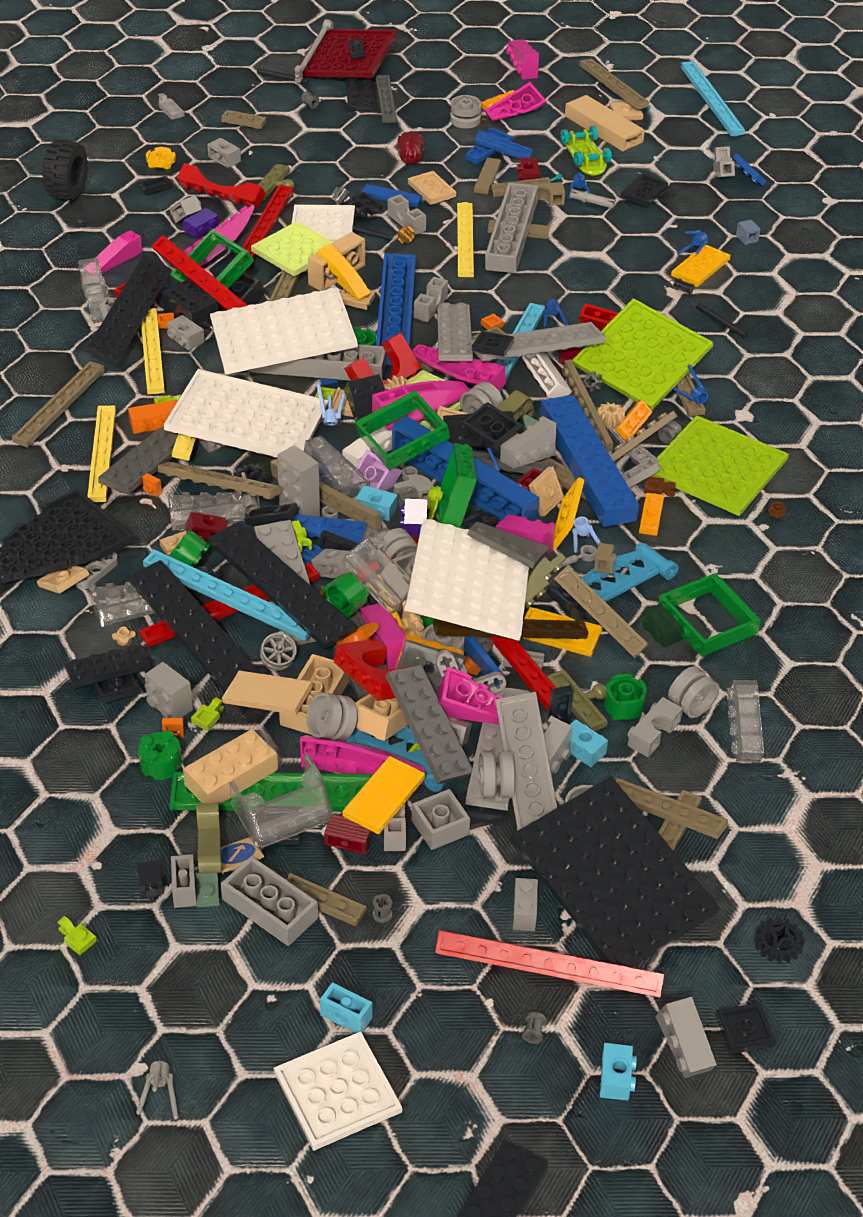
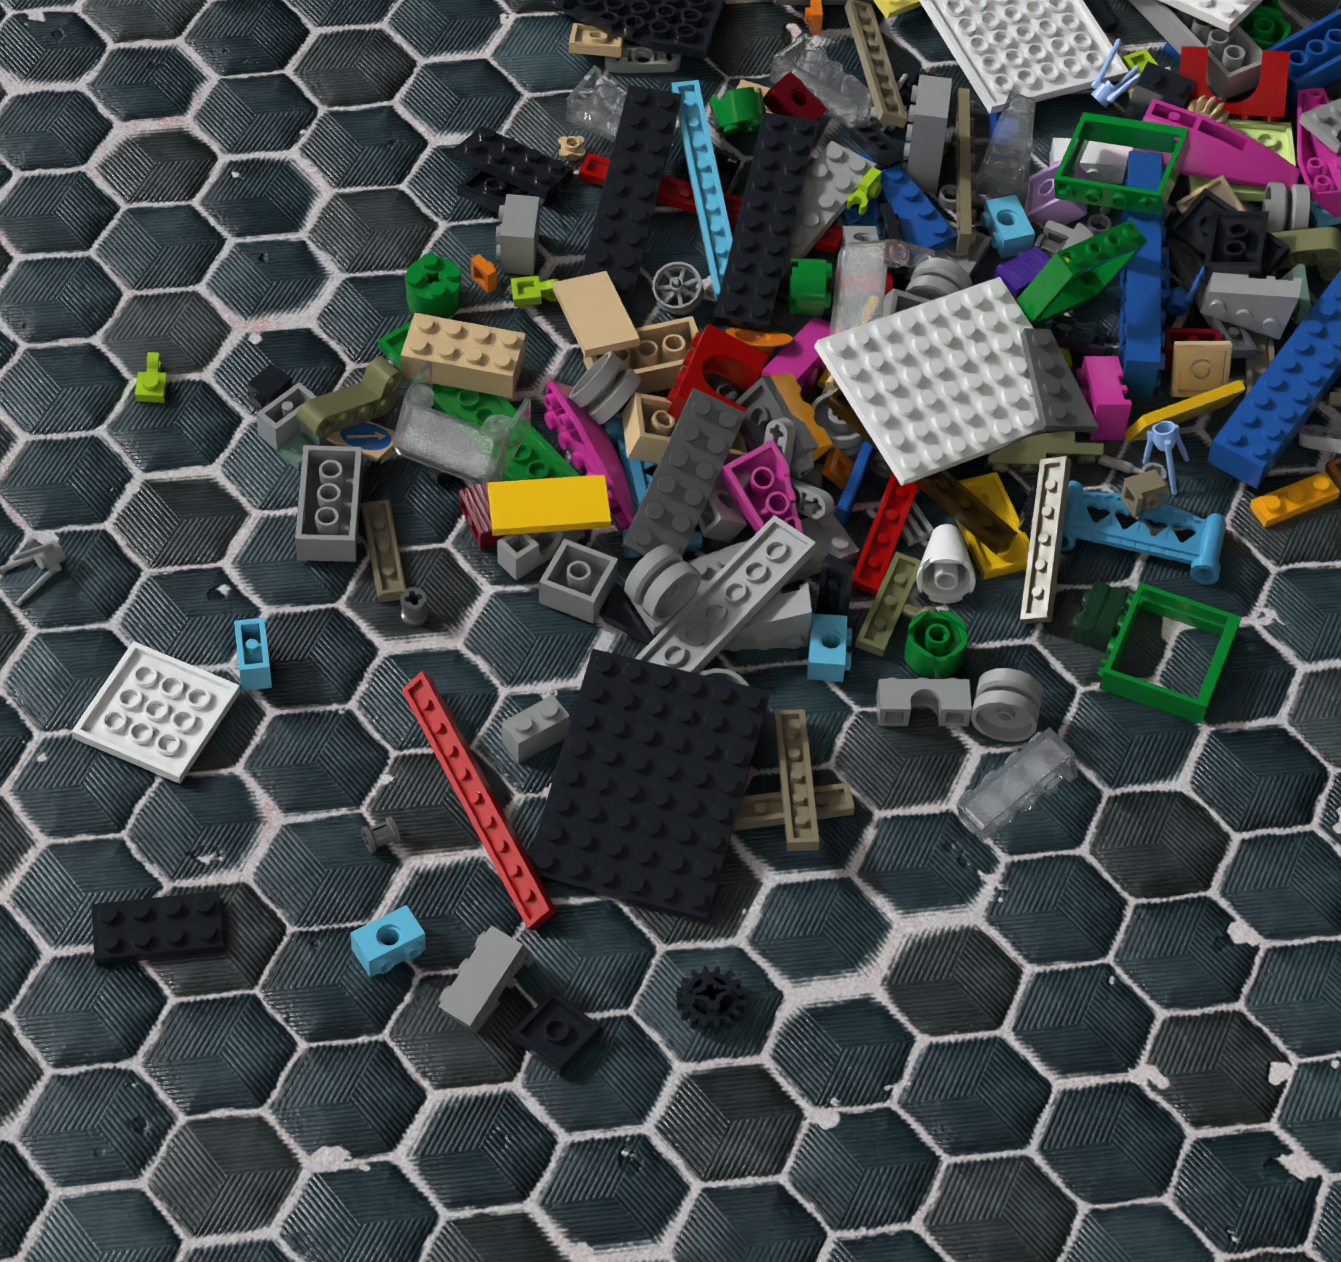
camera: 50 degrees right, 10 degrees up
none -> white cone [916,524,976,604]

